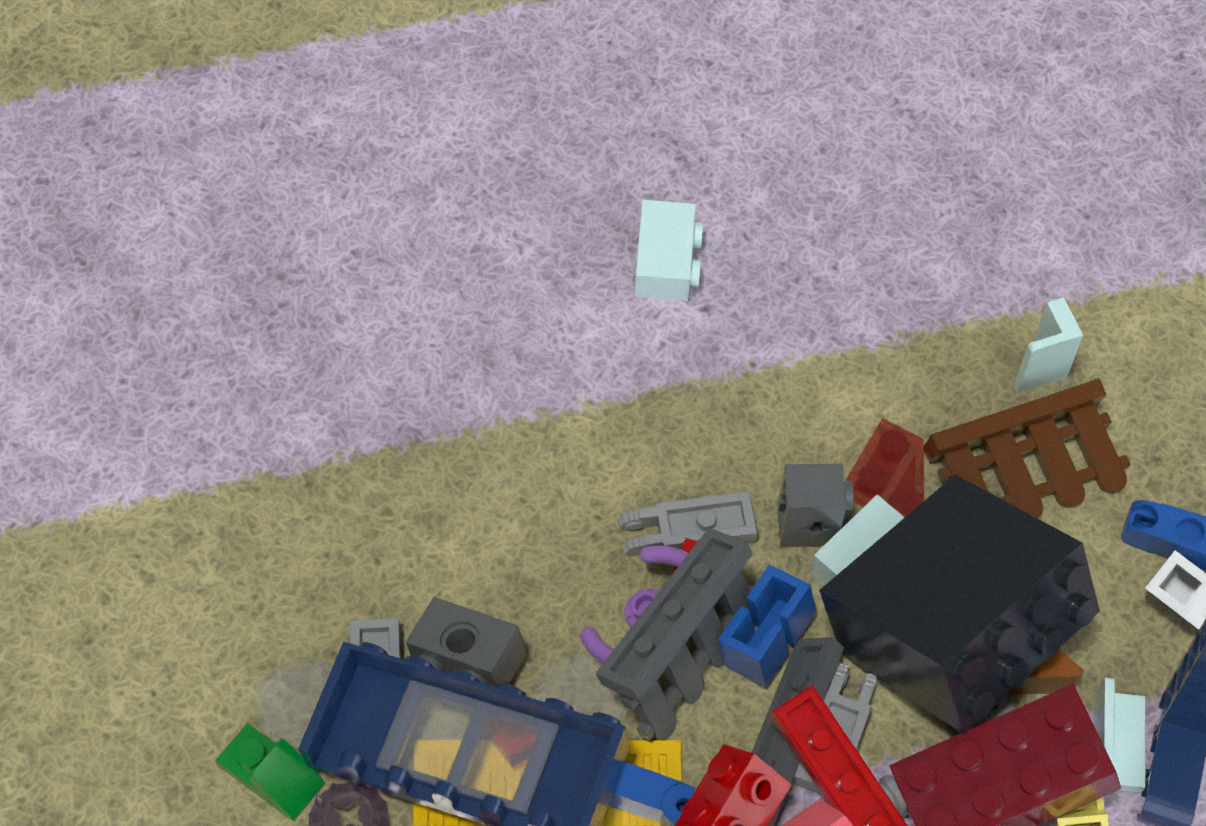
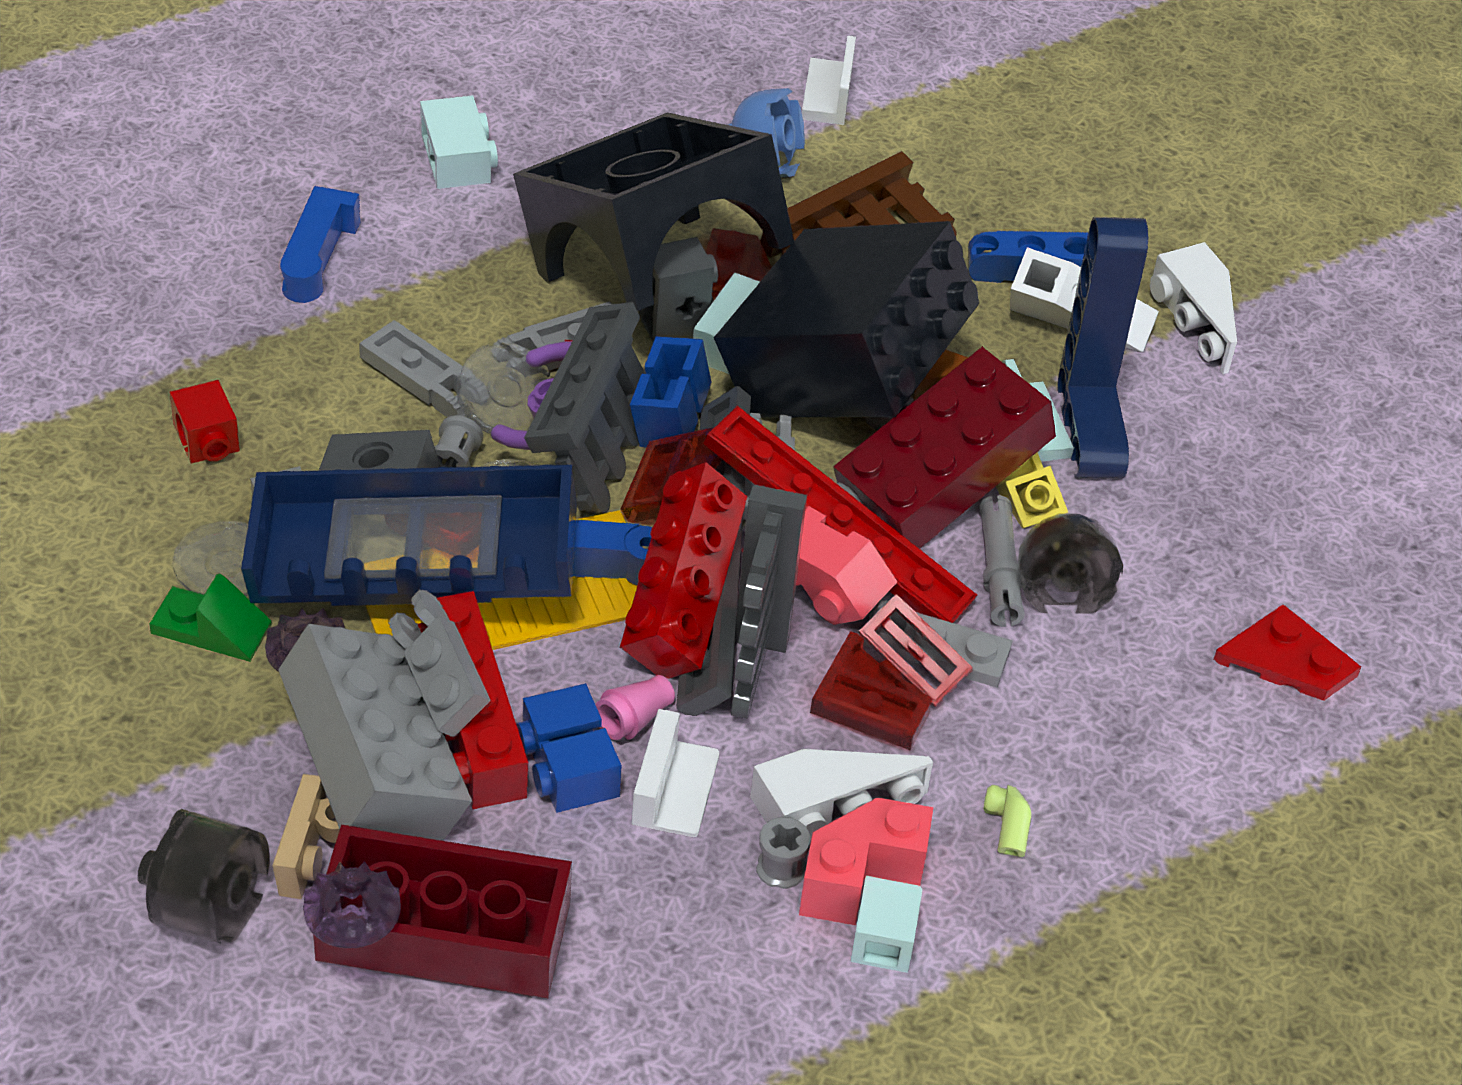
camera: 20 degrees left, 15 degrees down
light aqua panel [1014,297,1083,394] -> none
none -> red brick [170,380,240,464]
none -> blue leg [280,186,361,303]
none -> light grey hinge [359,320,489,417]
none -> light grey bush [434,415,483,468]
none -> clear tile [456,342,551,434]
none -> black piece [513,112,795,311]
none -> clear red wing [620,427,723,523]
none -> medium blue cylinder [728,88,805,177]
none -> white panel [802,36,856,125]

